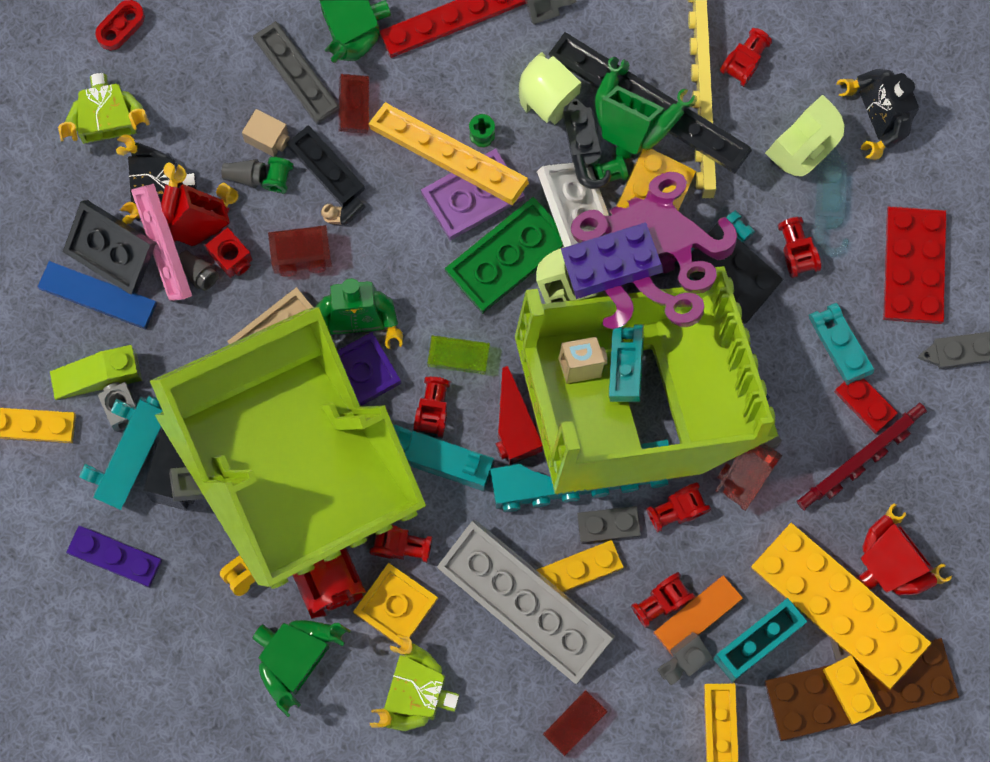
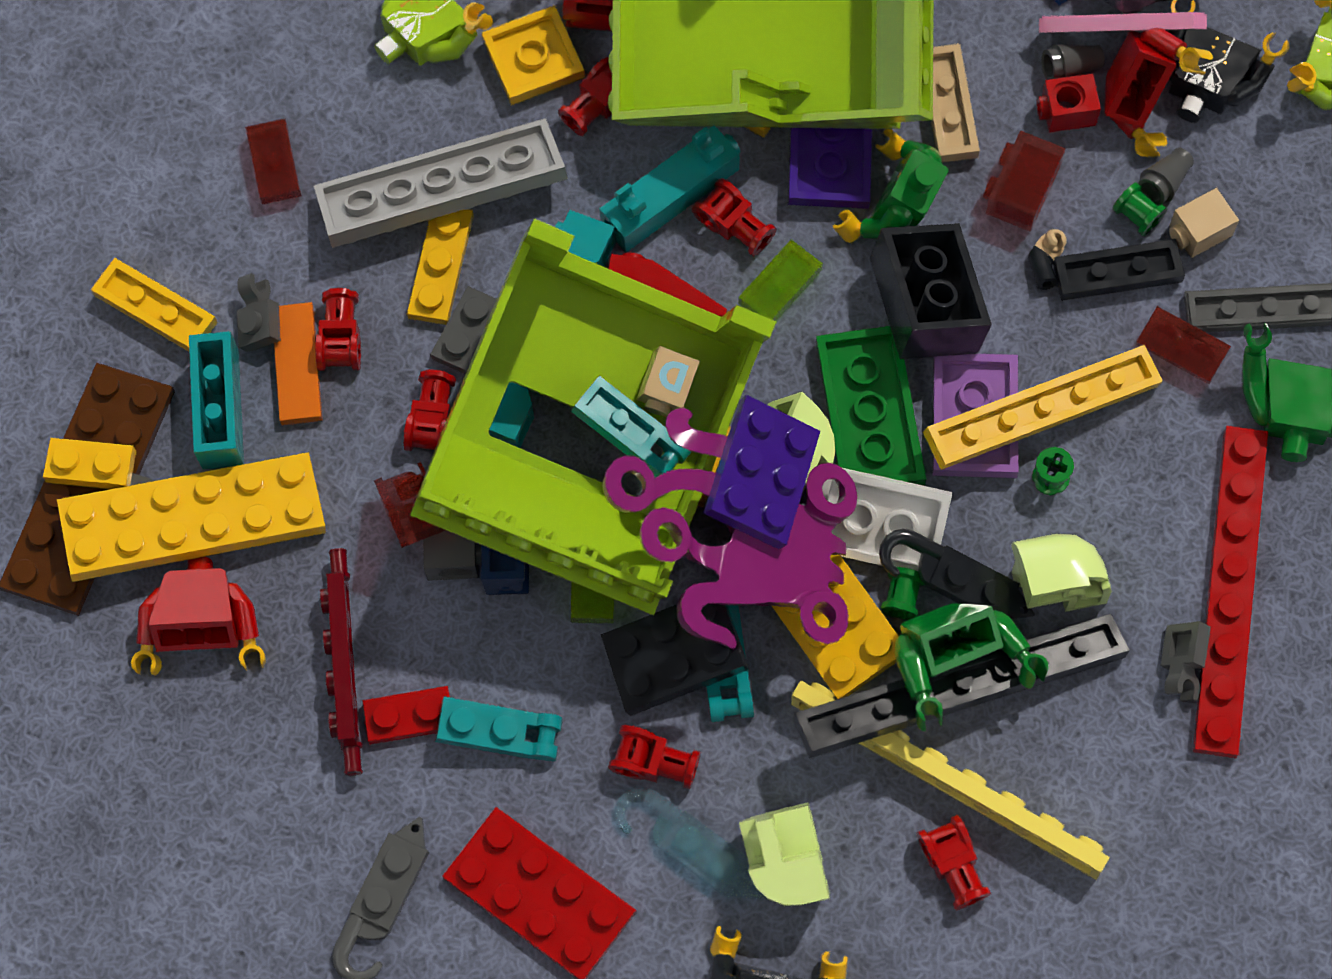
camera: 125 degrees right, 5 degrees down
none -> black brick [870,223,992,359]

